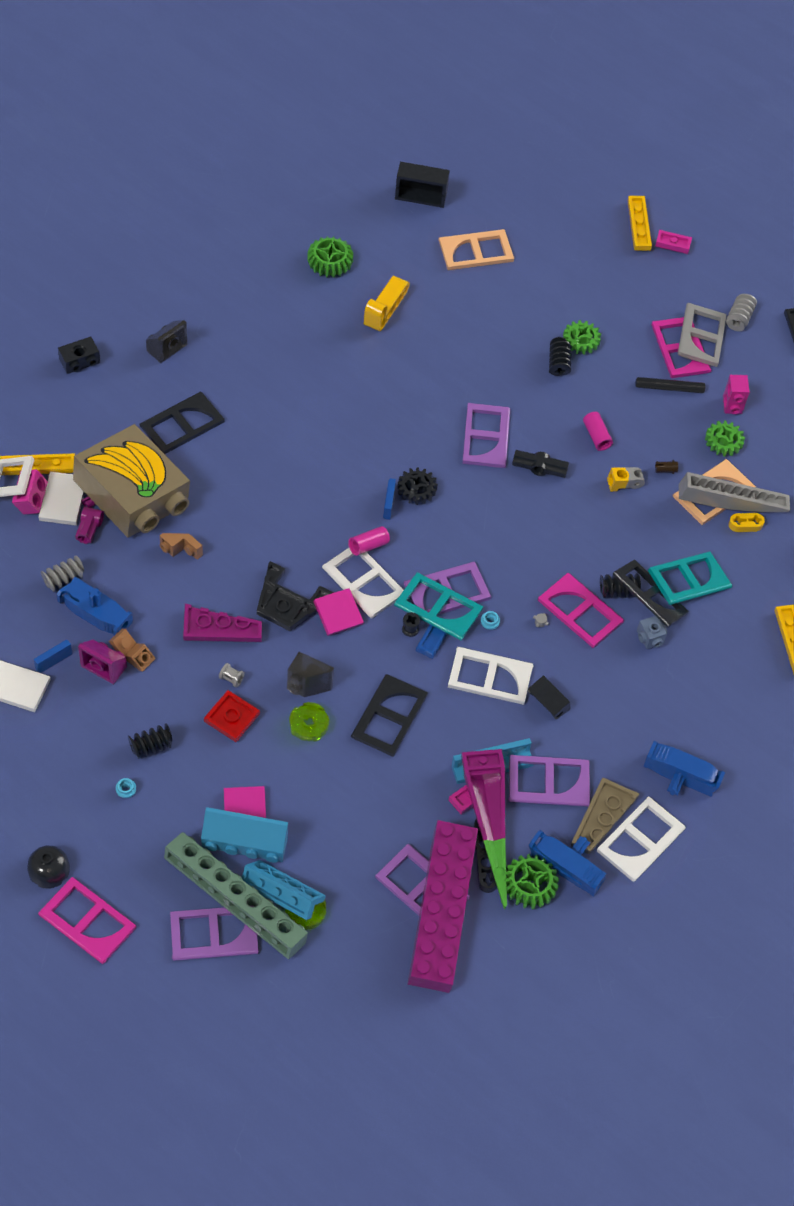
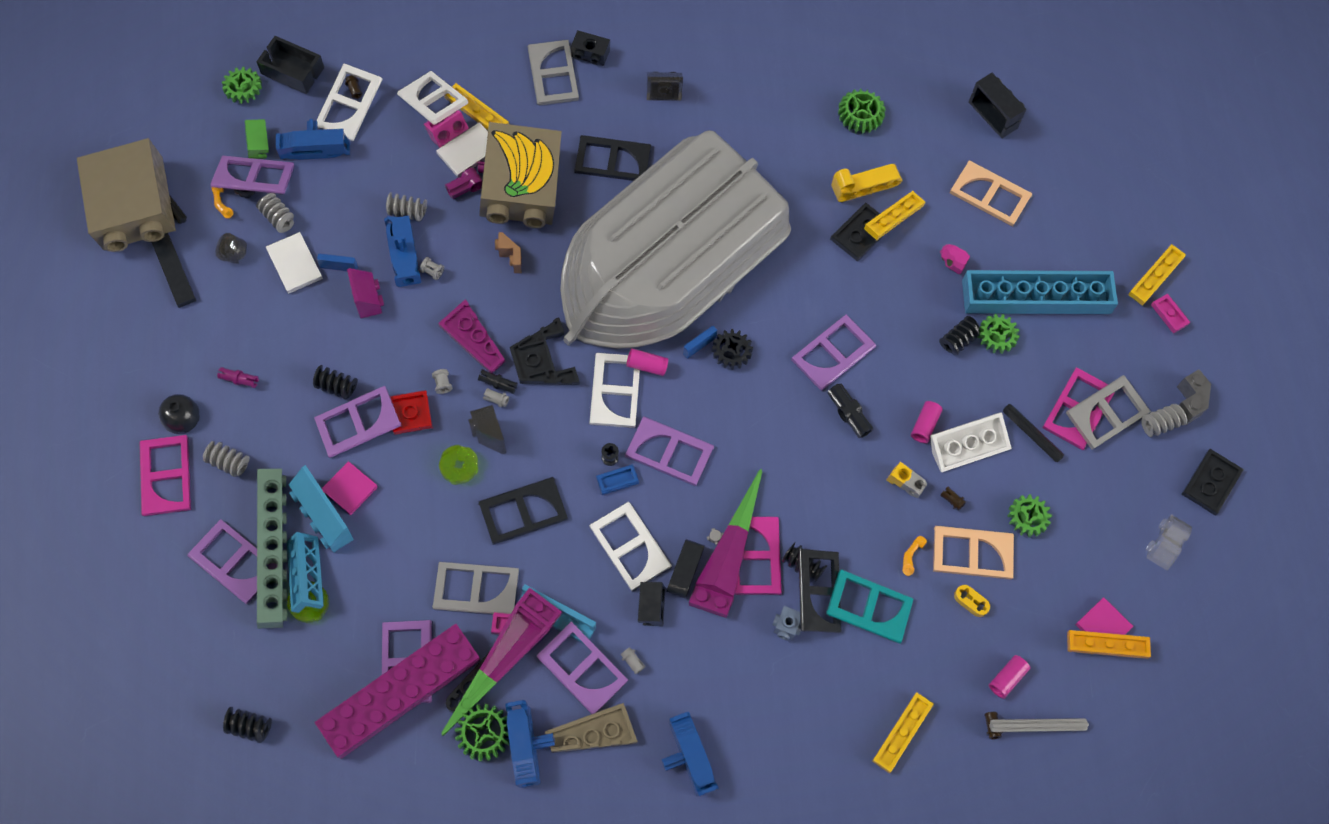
camera: 45 degrees right, 10 degrees up
medium nougat slope [109,628,156,672] -> none
medium azure plate [116,778,136,798] -> none
dark pink tile [313,588,364,636] -> none
teal window [394,572,483,640] -> none
medium azure plate [481,611,500,630] -> none
white window [597,796,686,882] -> none
light grey slope [679,472,790,512] -> none
dark pink brick [723,375,750,414] -> none
none -> light grey piece [203,441,250,477]
none -> magenta pin [217,367,259,388]
none -> black piece [223,707,272,743]
none -> medium lavender window [314,386,401,458]
none -> light grey bush [420,257,444,280]
none -> light grey window [432,562,519,614]
none -> black pin [478,369,518,394]
none -> light grey pin [483,388,509,407]
none -> light grey window [527,40,579,105]
none -> light grey piece [560,130,791,349]
none -> light grey pin [621,647,646,675]
none -> black beam [666,539,705,598]
none -> magenta plate [689,469,762,618]
none -> black tile [830,203,883,262]
none -> yellow plate [864,191,925,240]
none -> light orange piece [902,536,927,576]
none -> white slope [930,412,1012,472]
none -> dark pink rock [940,244,970,274]
none -> dark azure brick [962,270,1118,314]
none -> flat silver brick [1177,369,1211,425]

